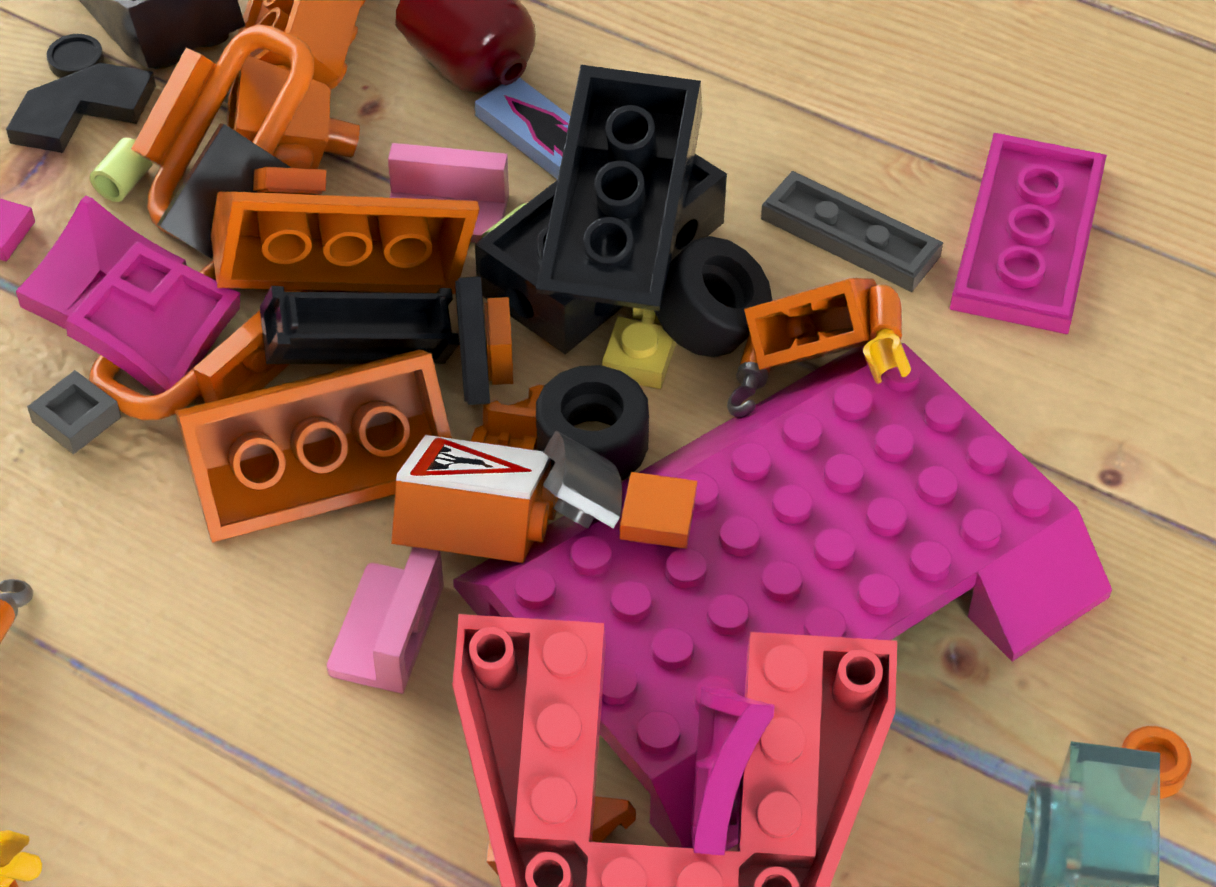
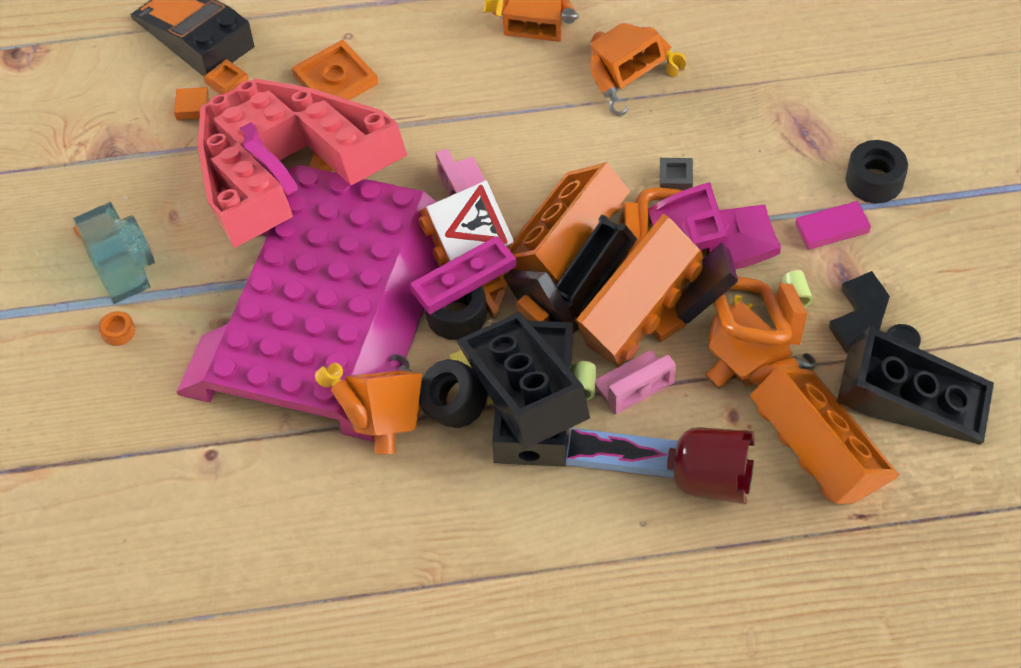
camera: 145 degrees right, 5 degrees up
orange tile [253,167,326,195] -> none
dark grey slope [543,430,622,528] -> none
orange tile [620,472,697,549] -> none
dark grey tile [761,171,943,292] -> none
dark pink tile [950,133,1107,334] -> none
none -> dark pink plate [410,236,516,315]

